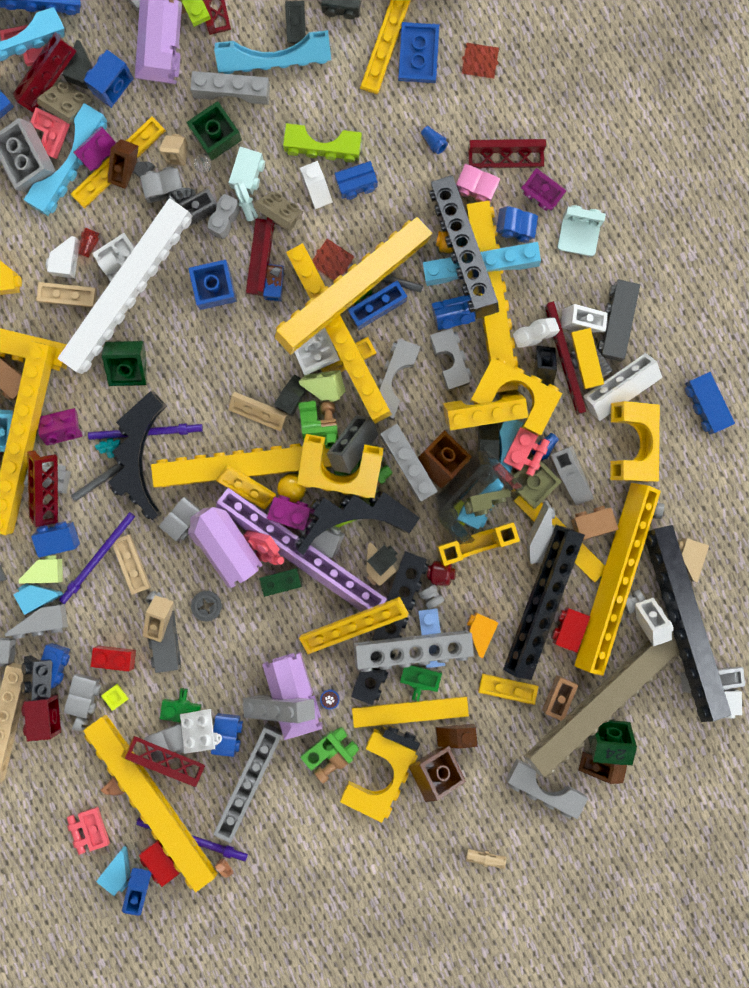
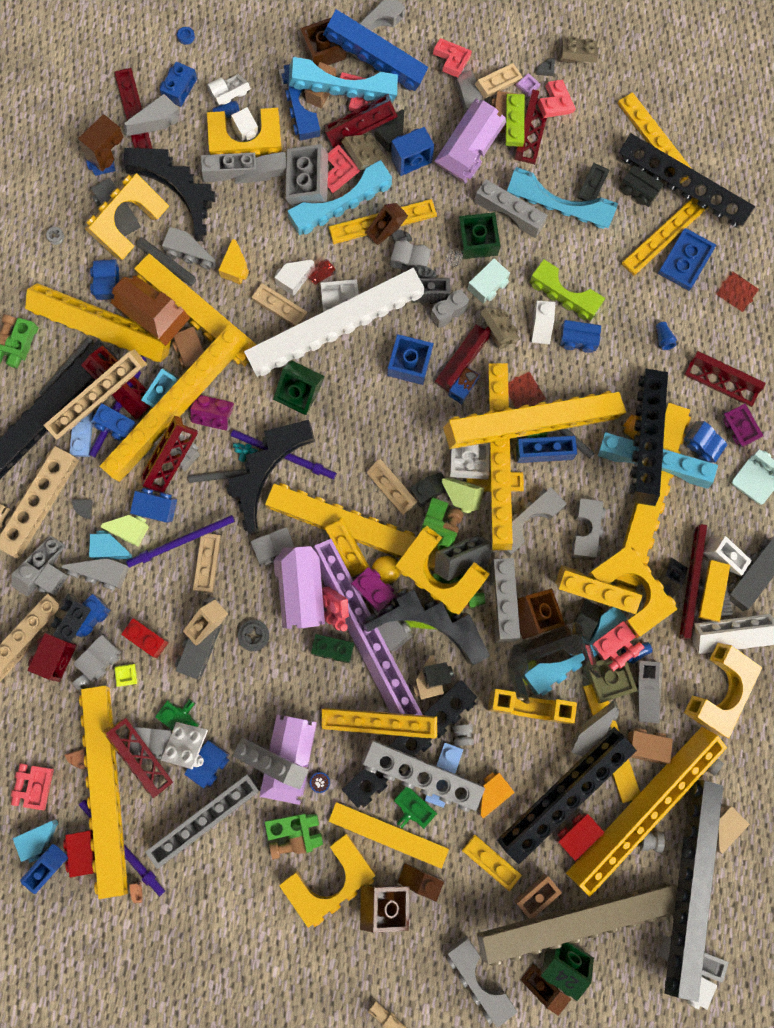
camera: 20 degrees right, 10 degrees down
magenta bracket [73,126,116,171] -> none
tan slope [160,134,188,166] -> none
light aqua axle [233,182,258,221] -> none
black plate [379,724,420,750] -> none
dark red head [427,561,456,586] -> none
blue brick [432,296,475,330] -> none
bright pink brick [456,164,500,203] -> none
olive plate [464,489,511,517] -> none
white brick [513,318,560,347] -> none
white brick [635,598,674,646] -> none

